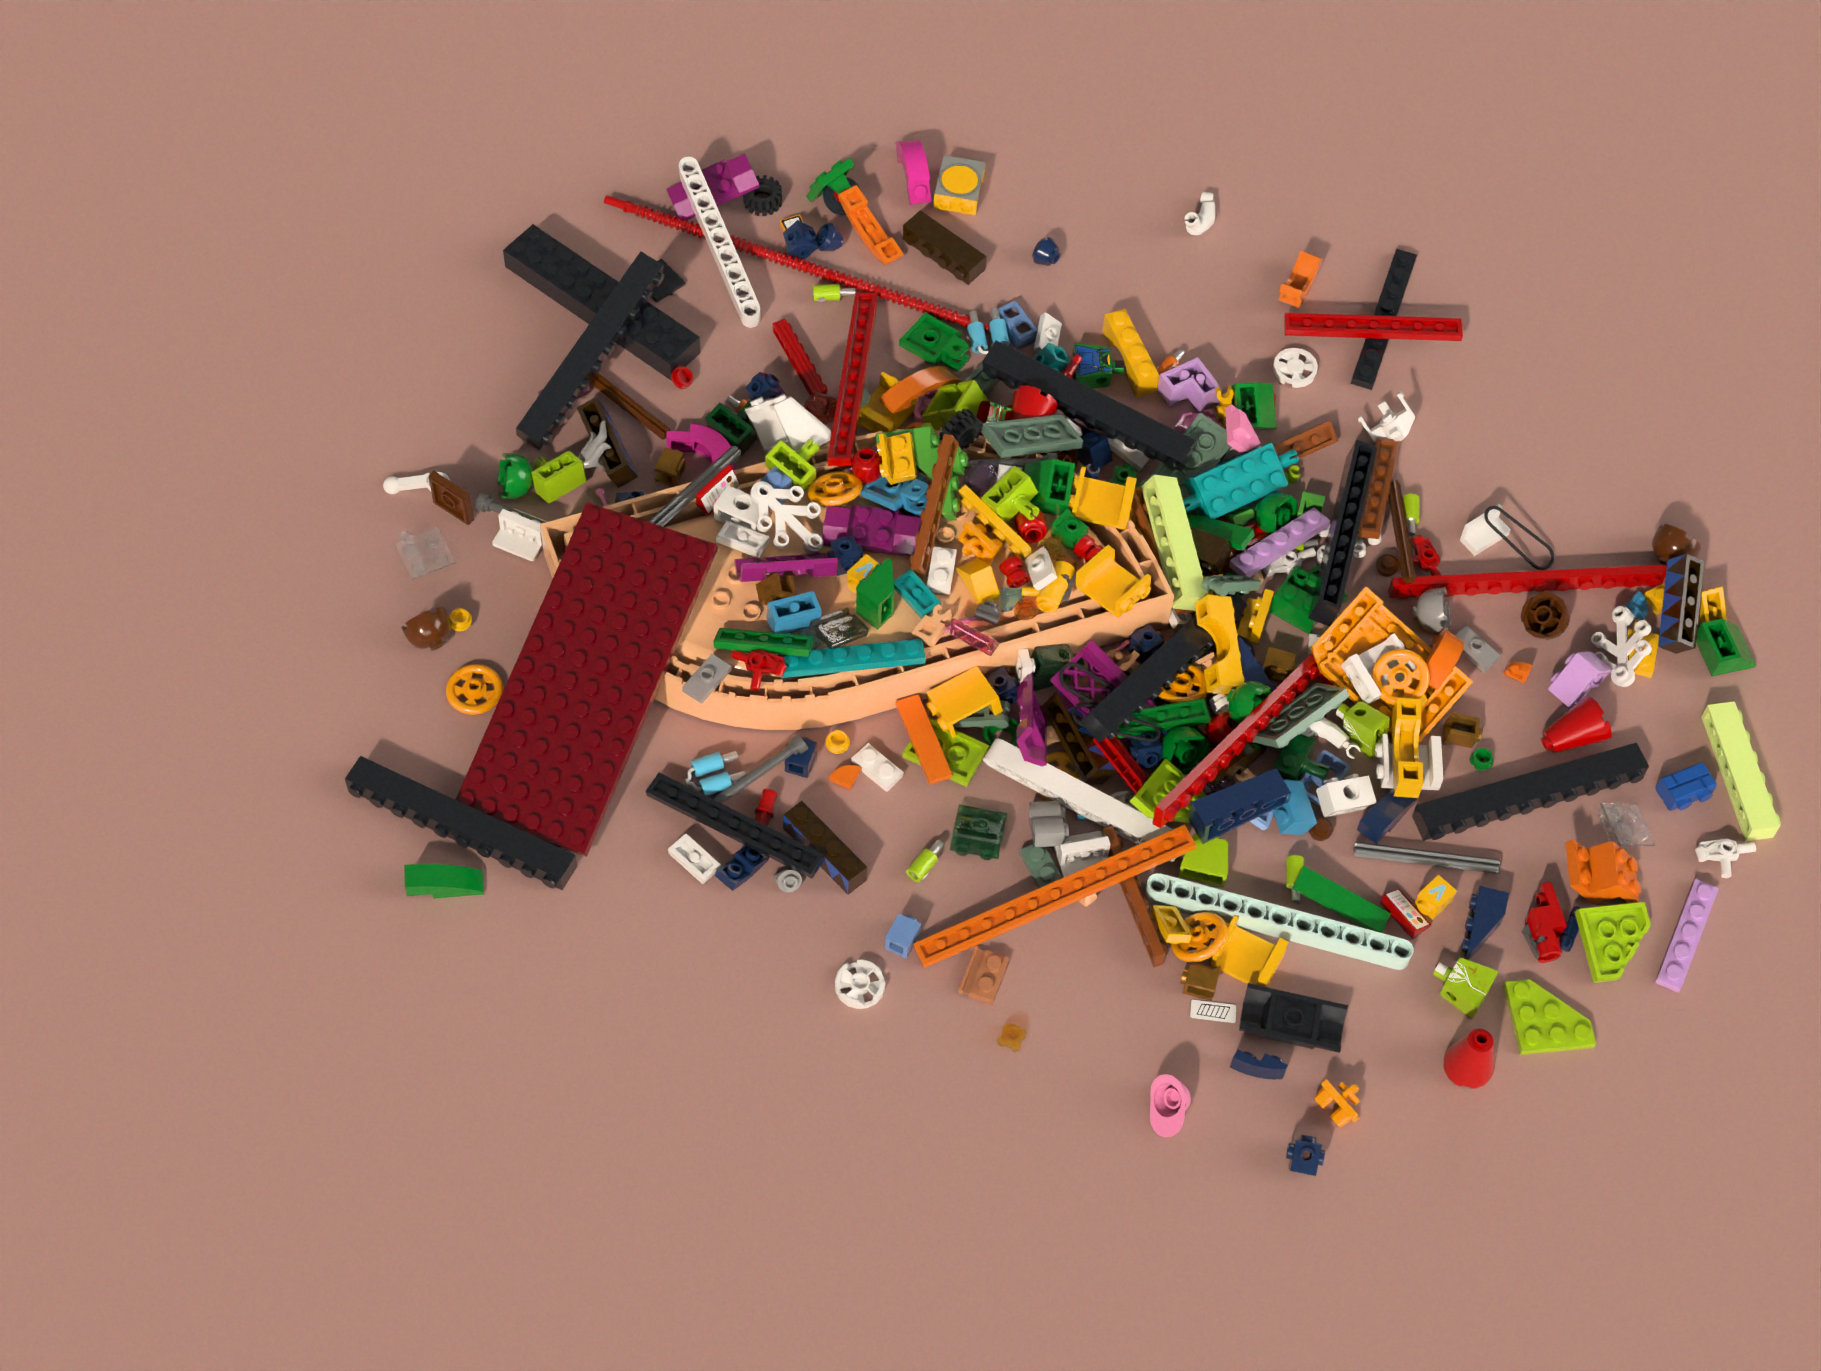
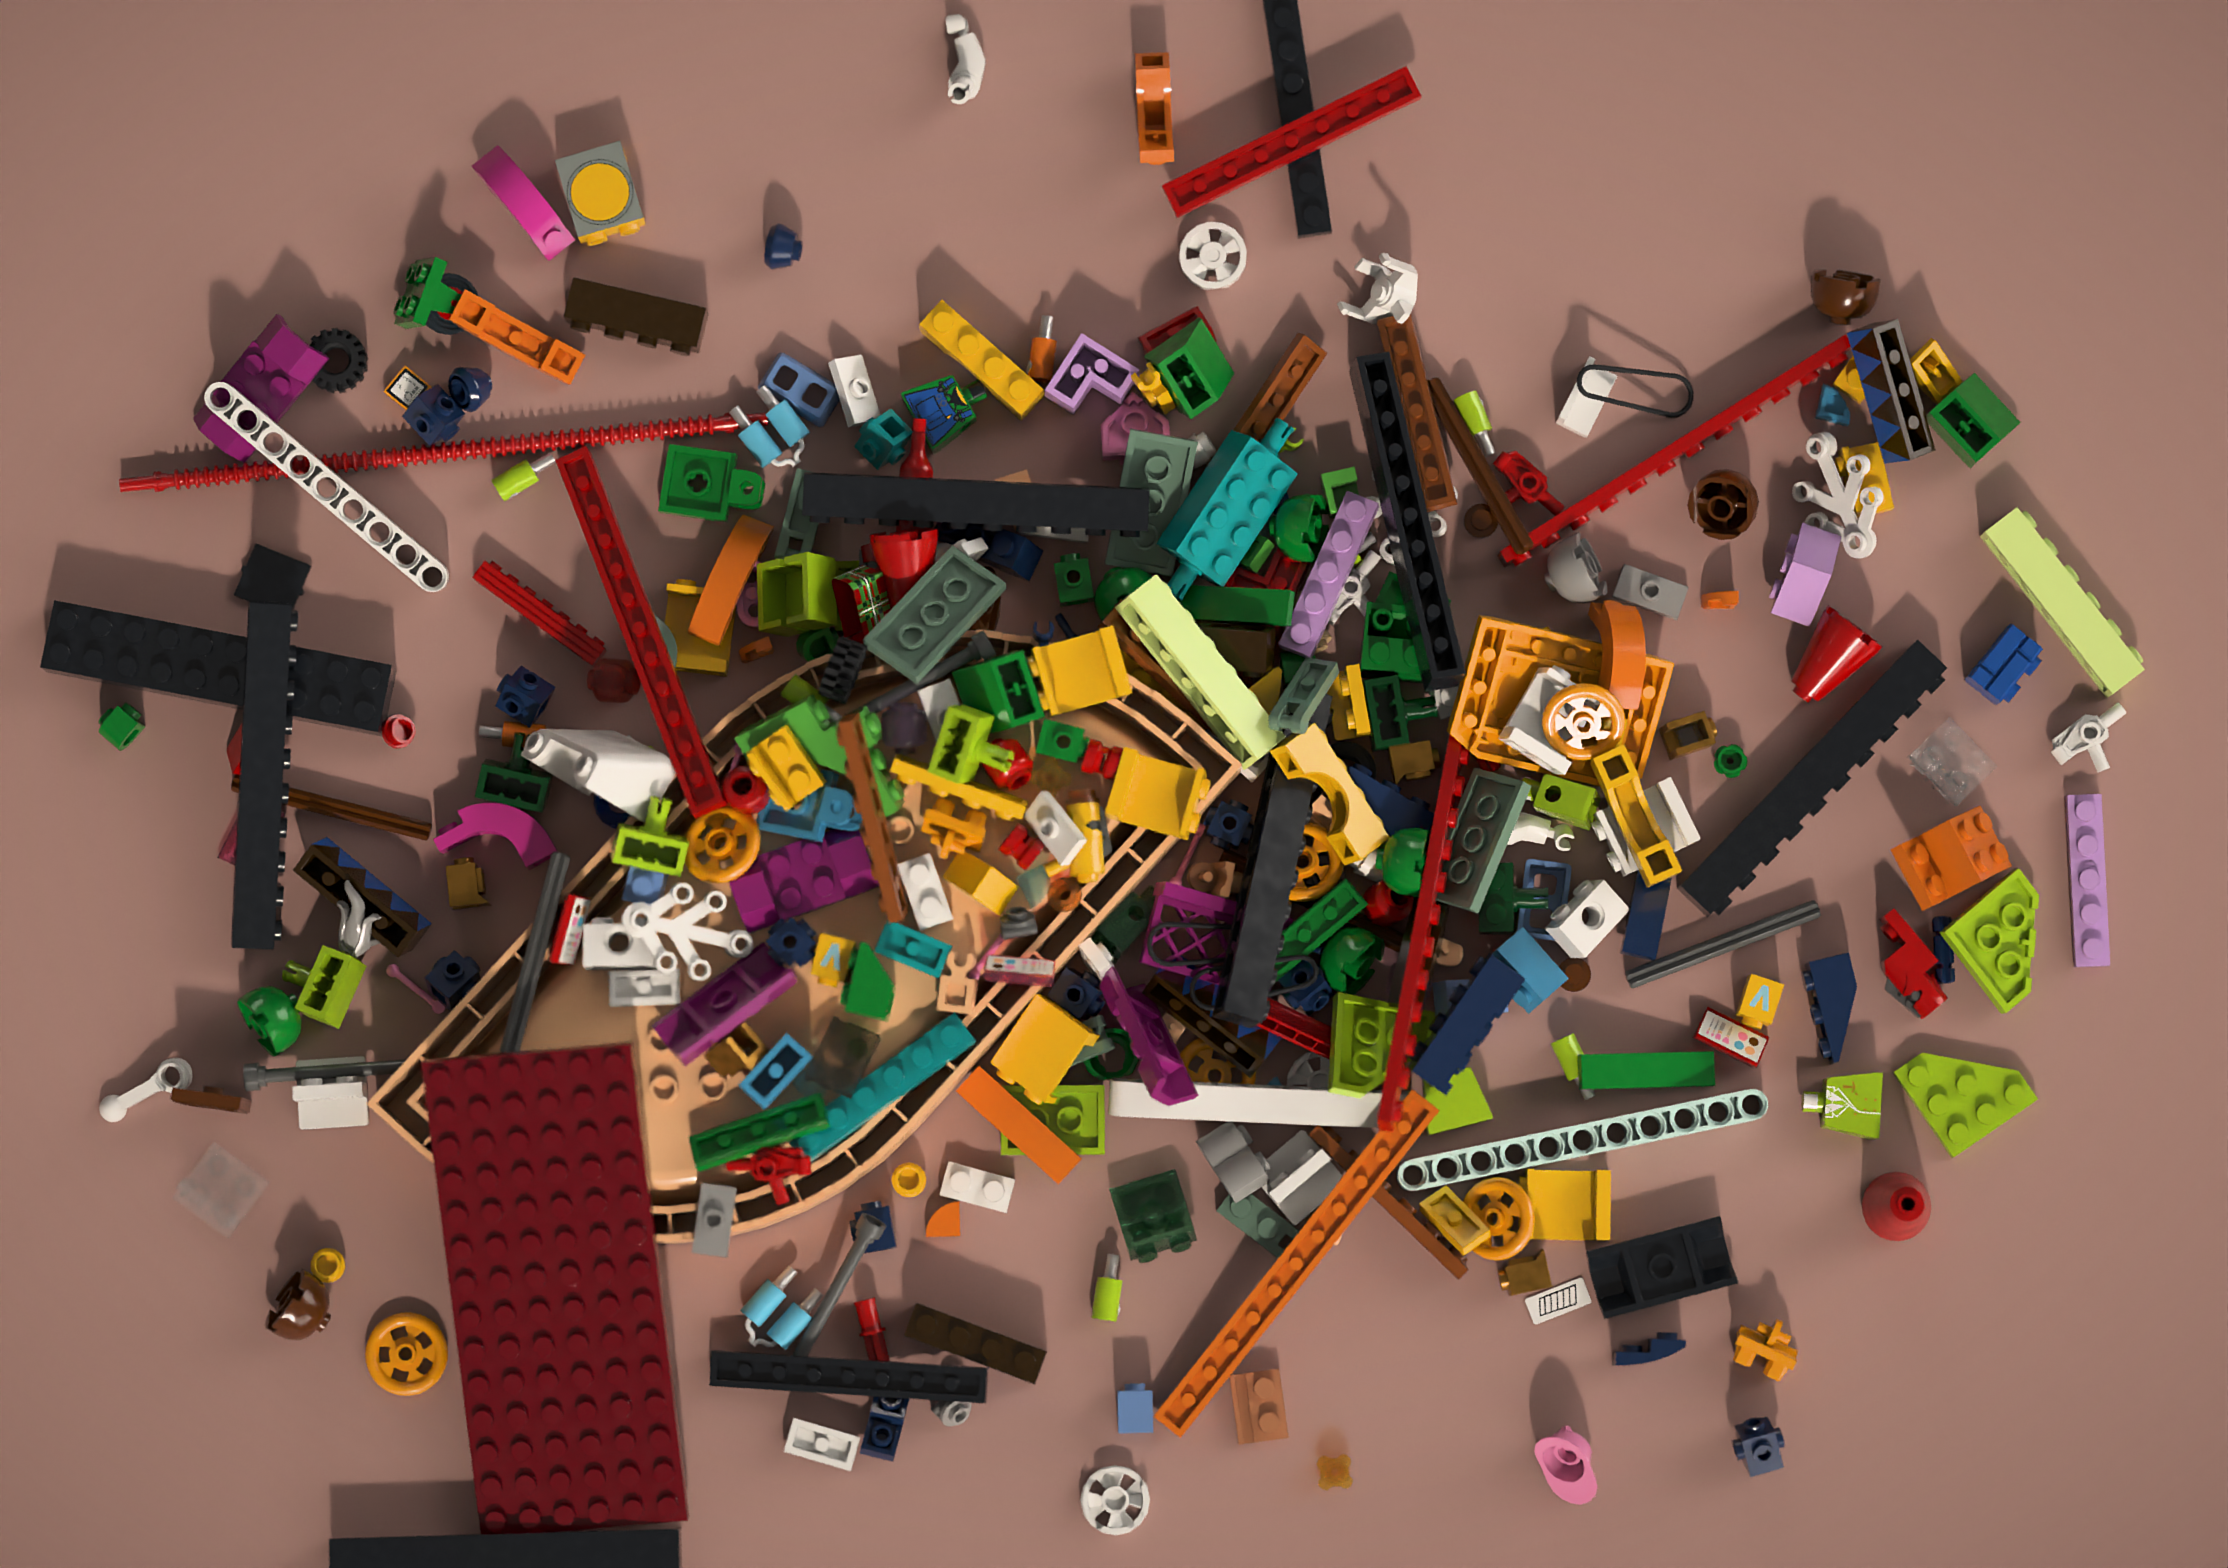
camera: 25 degrees left, 25 degrees up
bright pink plate [1225,404,1261,454] -> none
none -> green plate [98,702,146,751]
none -> dark green brick [1362,675,1437,752]

